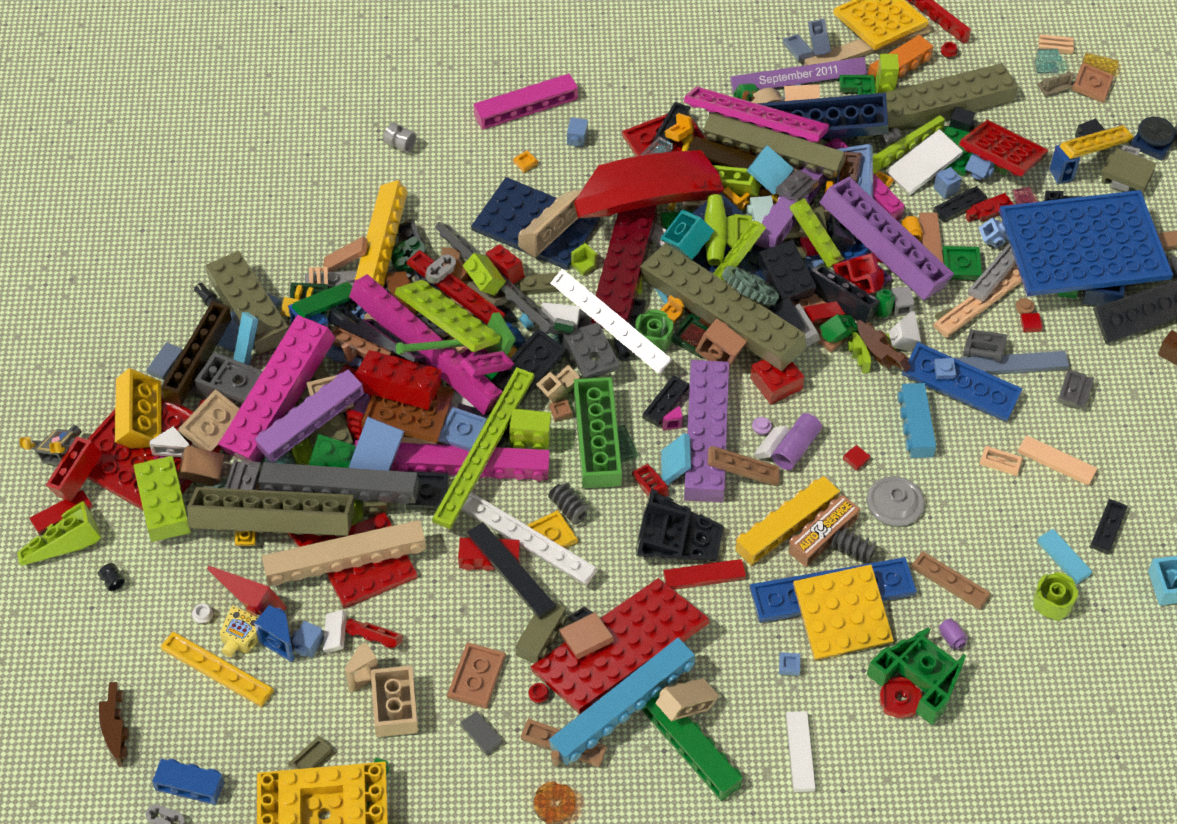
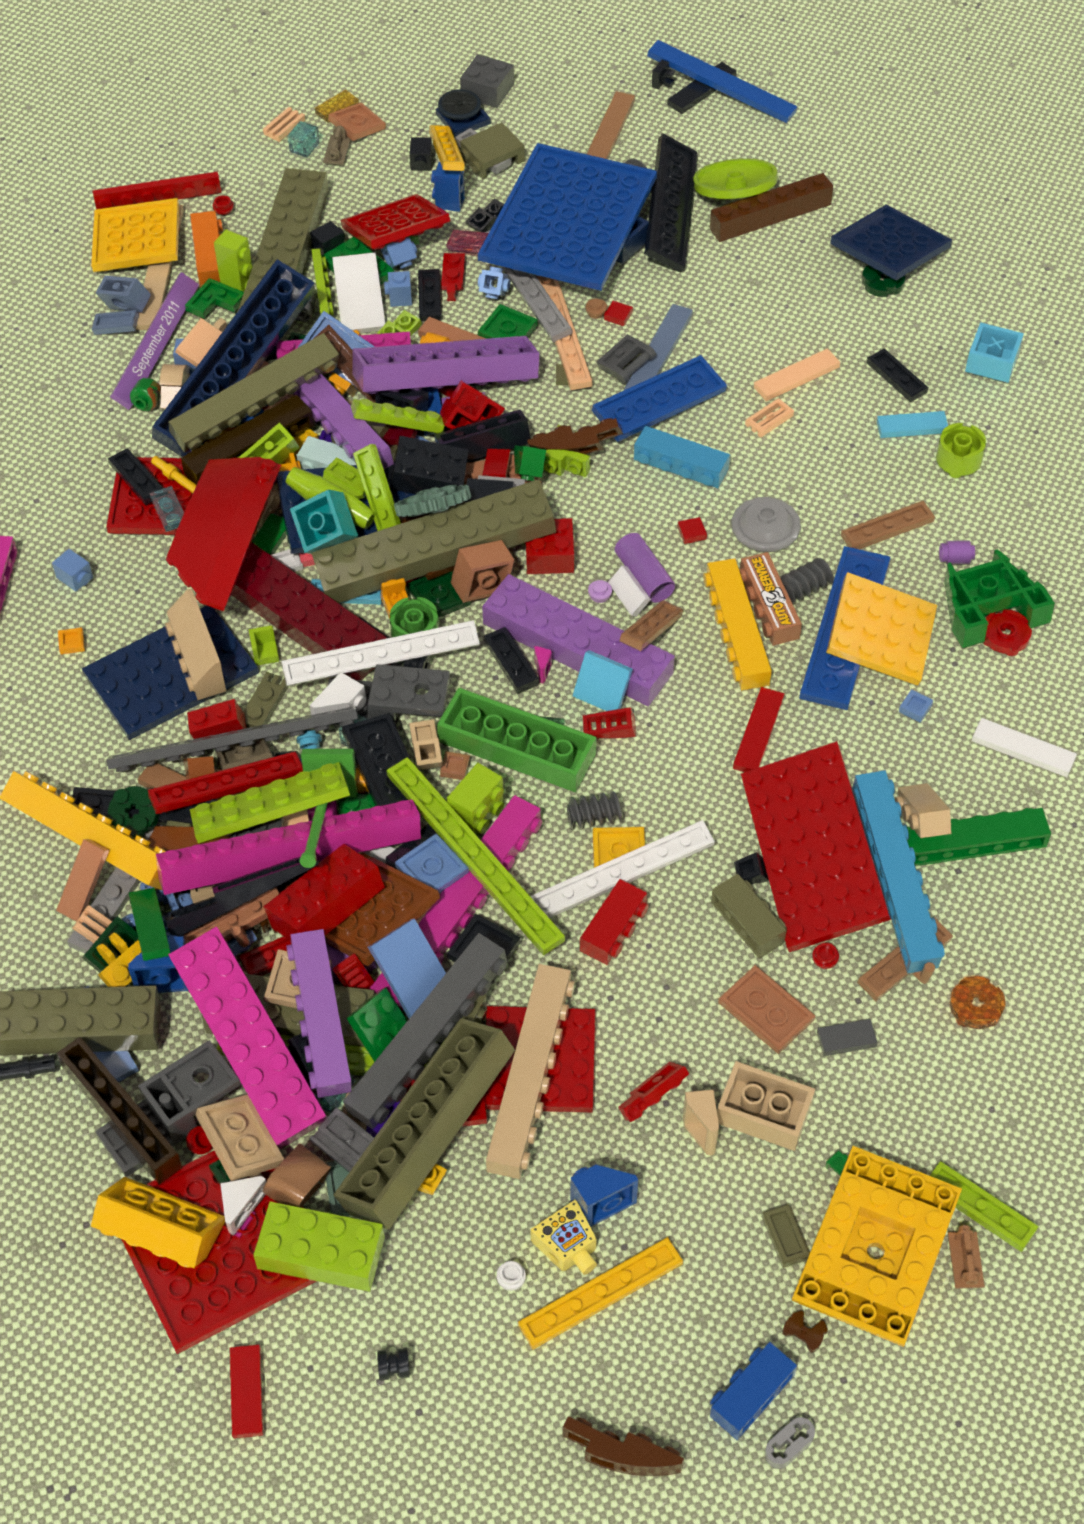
camera: 60 degrees left, 0 degrees up
lime wedge [17,501,101,566] -> none
torso [19,425,82,465] -> none
red brick [46,436,103,502] -> none
sand blue tile [147,342,183,380] -> none
red wedge [207,566,287,616] -> none
medium azure tile [233,312,258,365] -> none
medium blue brick [291,621,324,658] -> none
white tile [323,610,347,653] -> none
light grey beam [425,254,456,284] -> none
dark pink plate [461,351,514,377] -> none
lime brick [463,253,506,295] -> none
black tile [467,522,556,619] -> none
dark green tile [554,318,575,333] -> none
nougat tile [559,612,614,659] -> none
black wedge [635,488,724,561] -> none
light orange bracket [665,113,693,141] -> none
clear red tile [681,323,706,348] -> none
dark pink plate [684,86,829,142] -> none
medium azure tile [747,145,794,195] -> none
flat silver plate [776,169,819,203] -> none
green brick [876,289,895,318] -> none
white slope [889,311,921,352] -> none
light grey brick [891,287,914,317] -> none
medium blue plate [934,358,956,379] -> none
flat silver plate [1057,369,1094,410] -> none
none -> lime slope [376,310,422,336]
none -> reddish brown piece [782,1311,828,1353]

